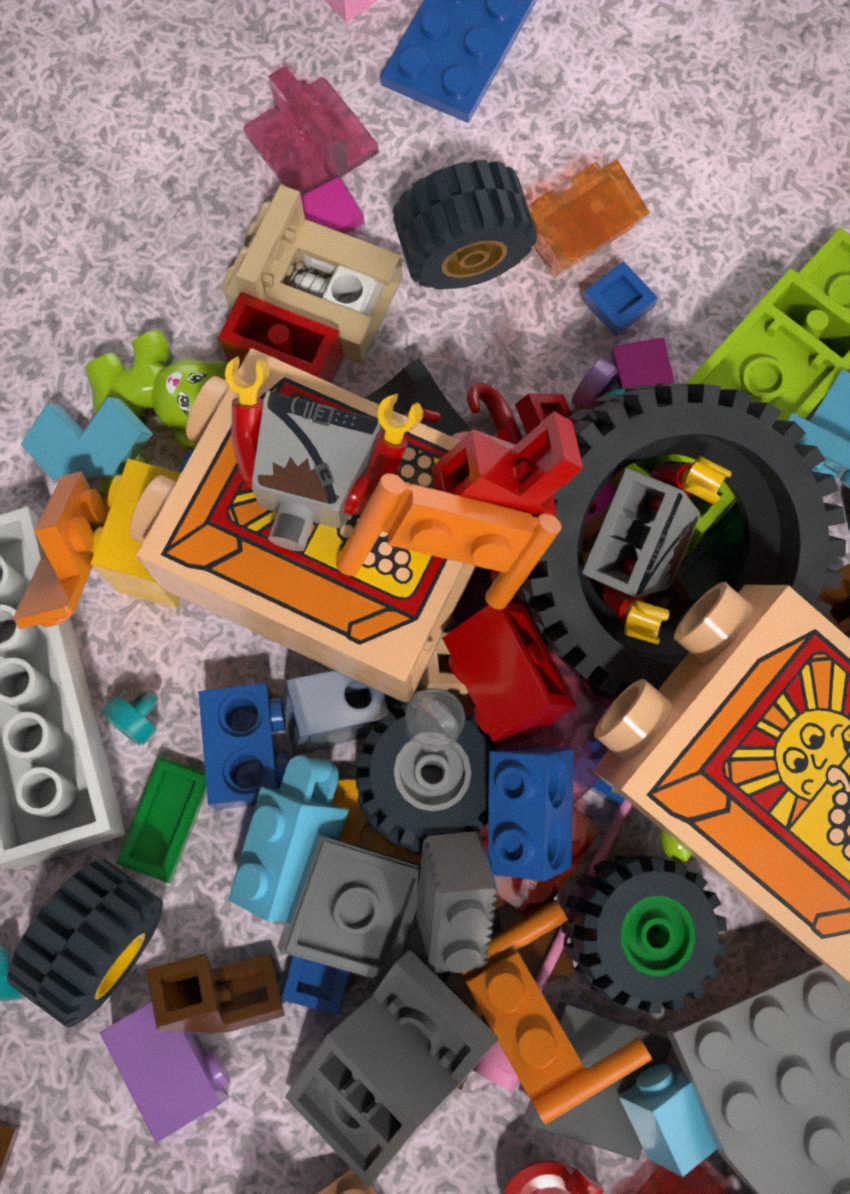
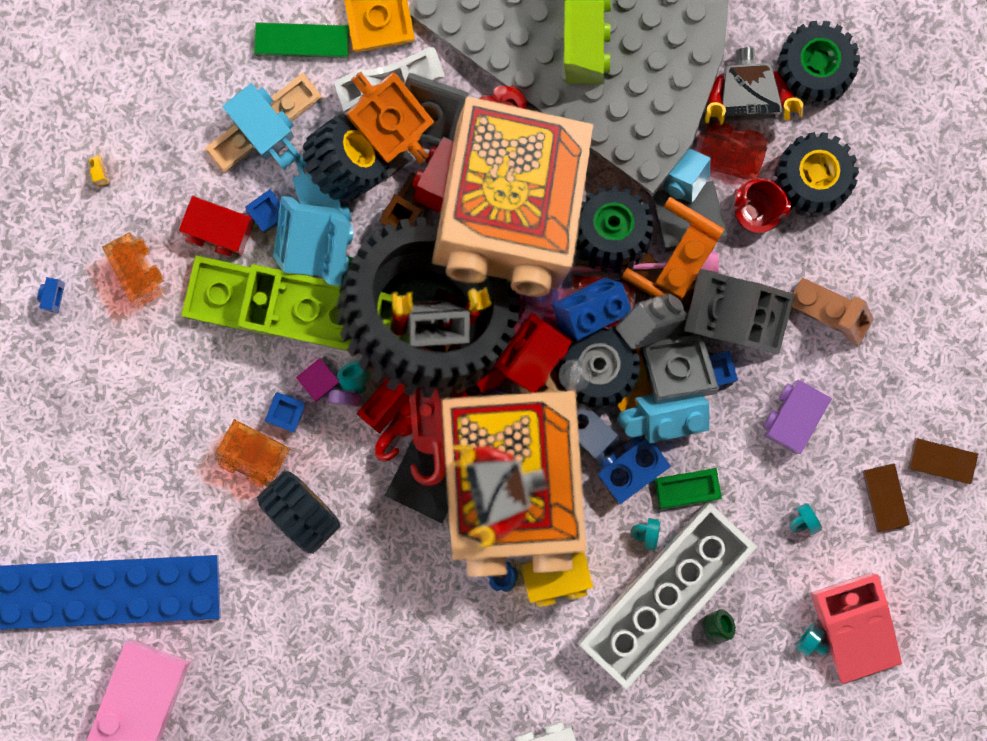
camera: 125 degrees left, 10 degrees up
black wheel [7,858,163,1028] -> none
orange bracket [13,471,110,629] -> none
medium azure tile [21,397,153,479] -> none
lime animal [84,330,239,495] -> none
reddish brown slope [146,953,285,1033] -> none
red brick [218,292,344,383] -> none
tan brick [222,184,403,365] -> none
clear pink bracket [243,66,379,196] -> none
dark pink tile [301,176,365,234] -> none
orange plate [336,474,562,610] -> none
red brick [431,412,583,518] -> none

